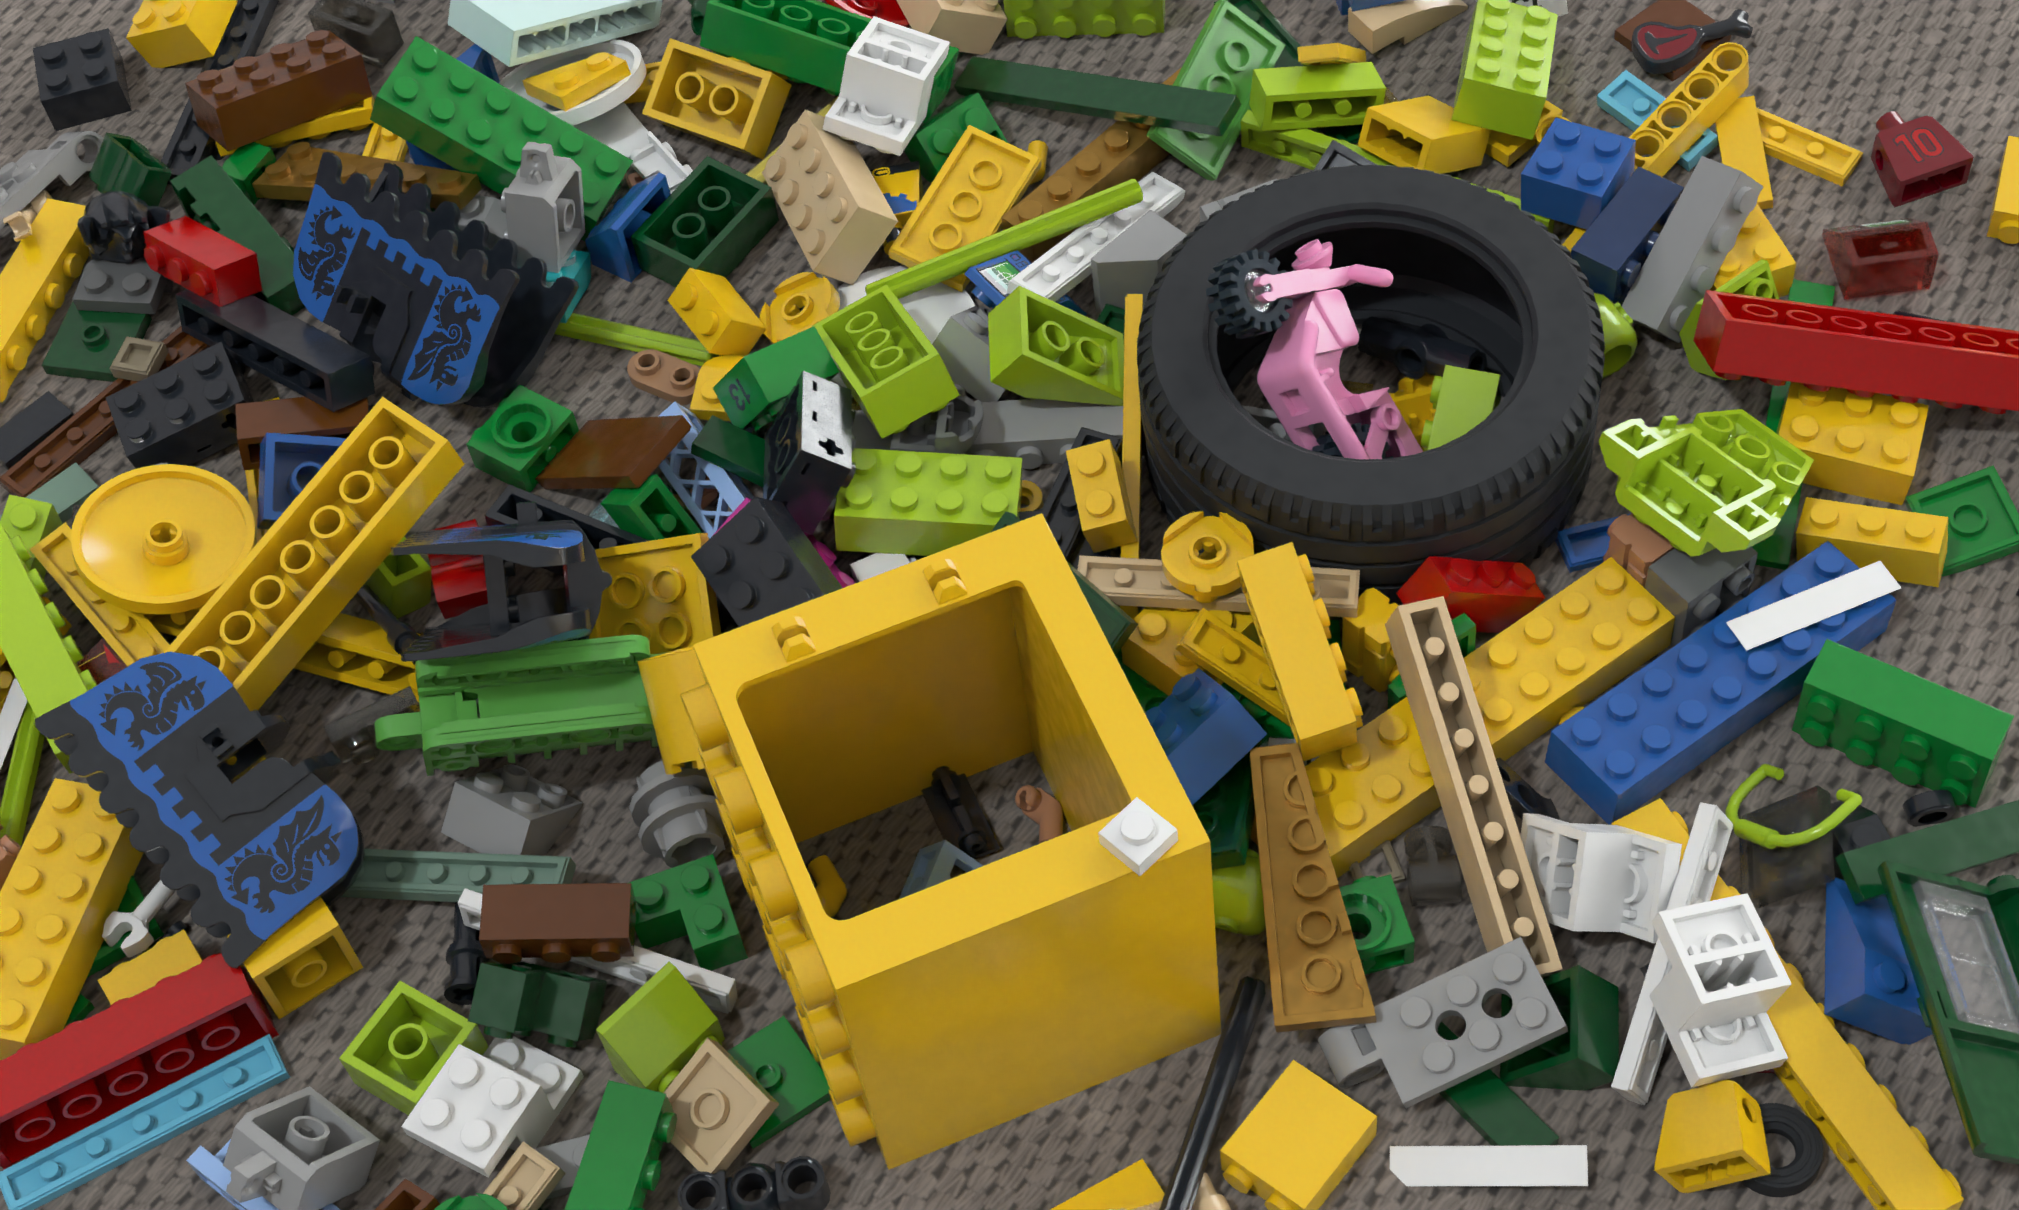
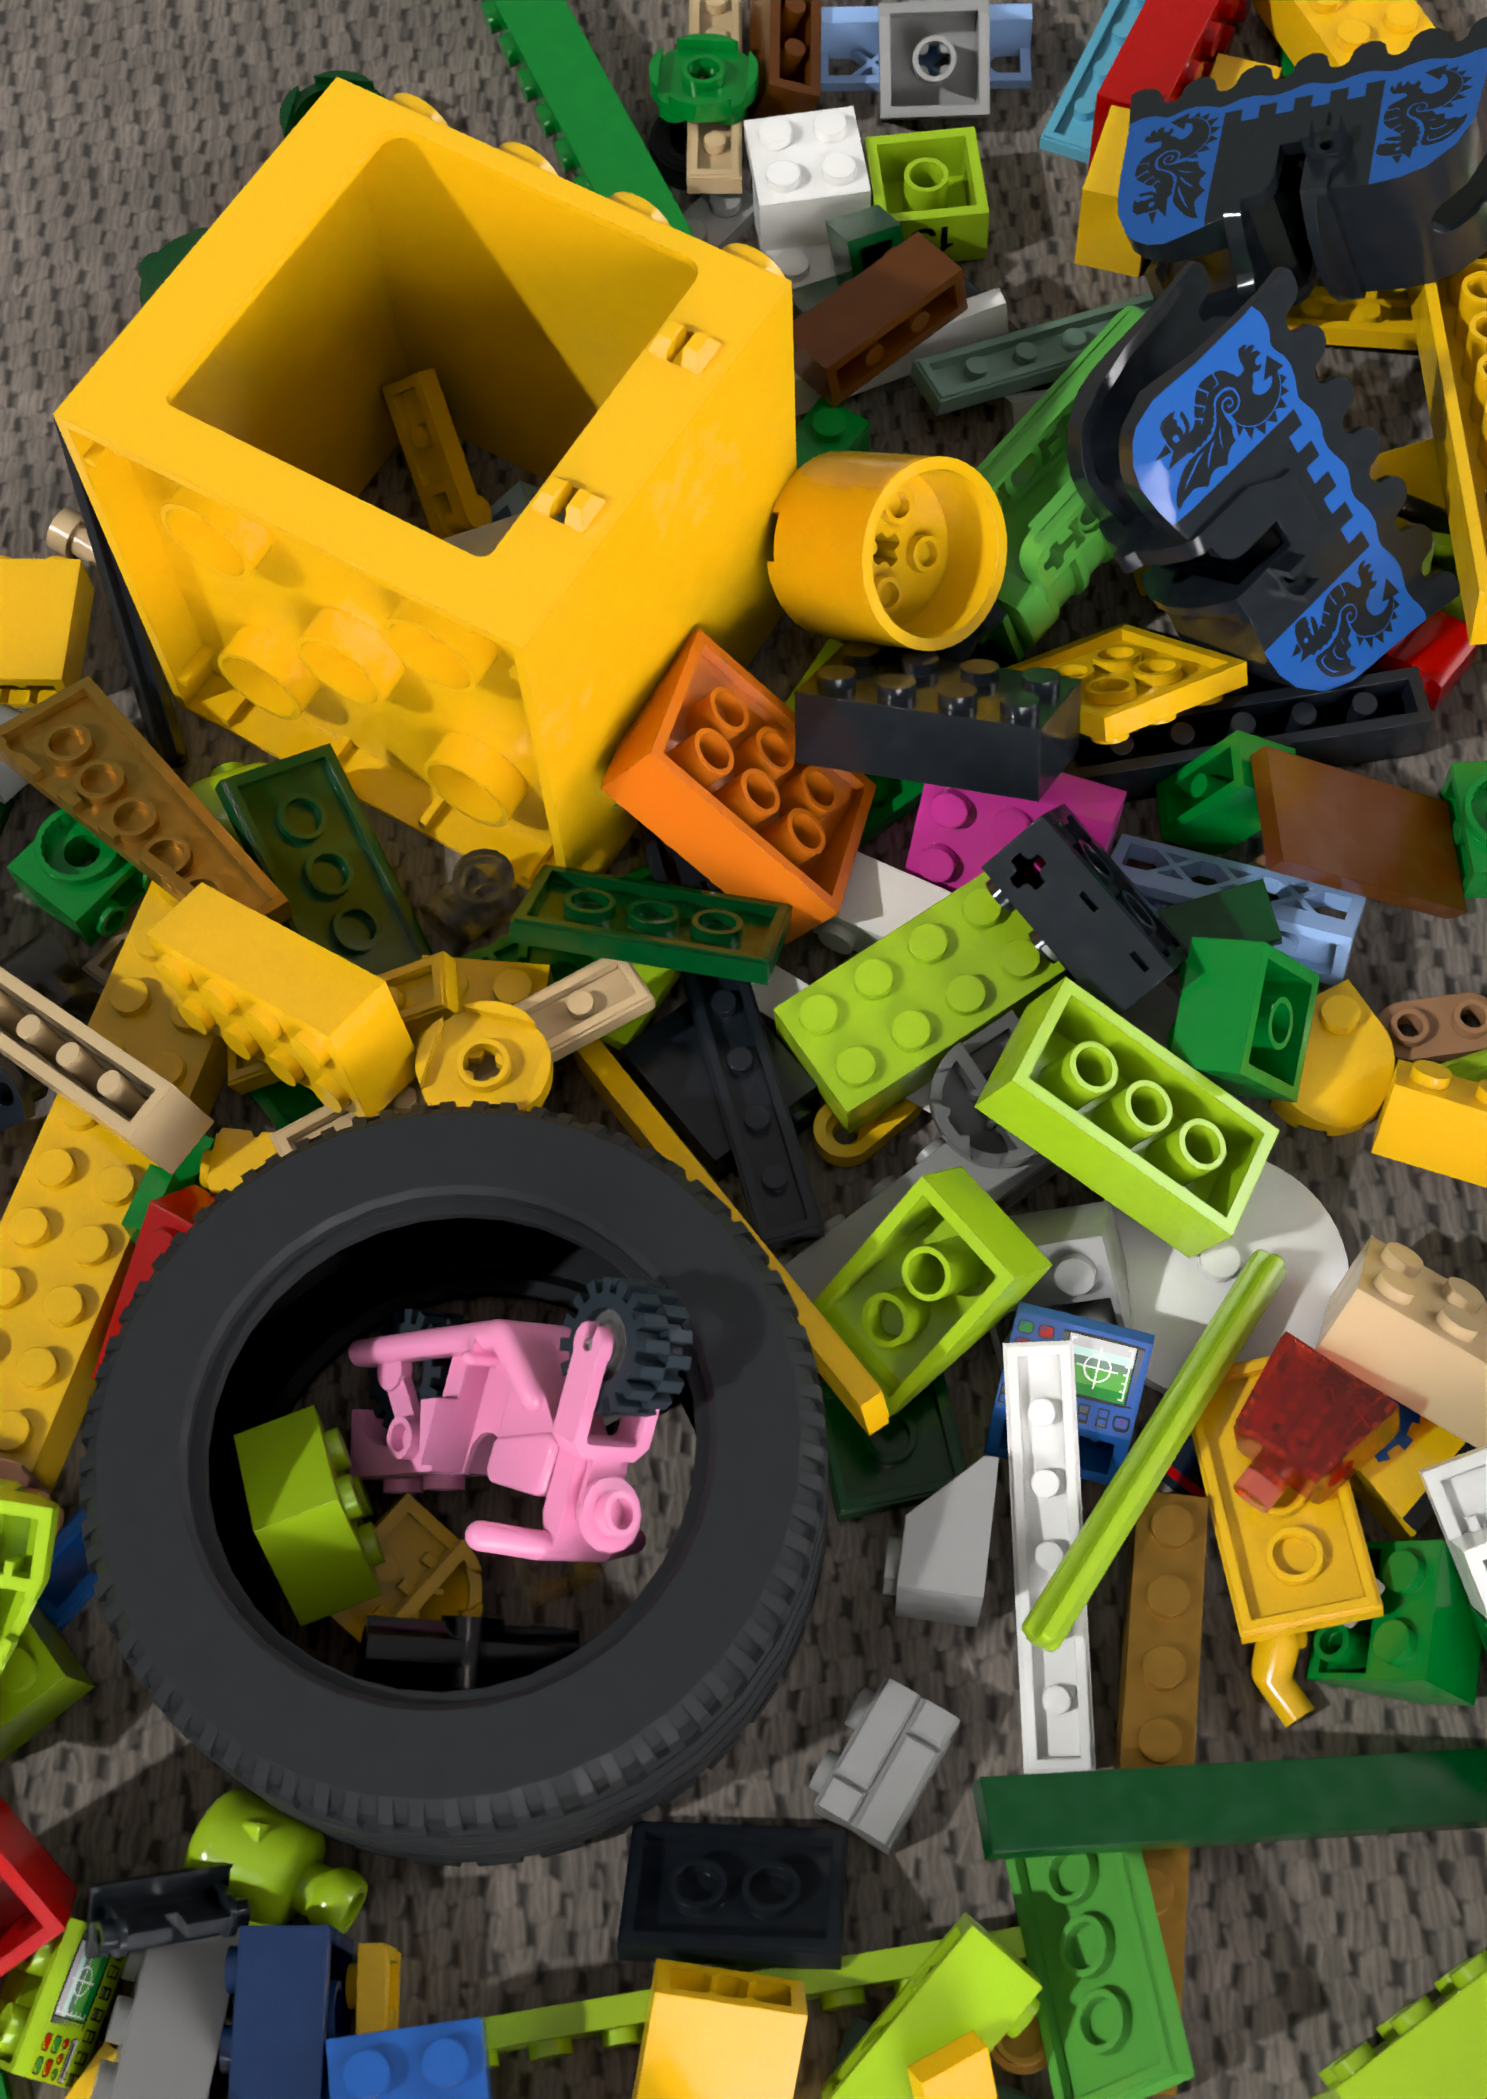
camera: 140 degrees right, 10 degrees up
yellow plate [759,272,840,344] -> none
yellow brick [1066,439,1138,553] -> none
white plate [1098,797,1178,876] -> none
blue brick [1145,668,1267,805] -> none
none -> black hinge [85,1862,250,1959]
none -> clear red torso [1233,1331,1400,1513]

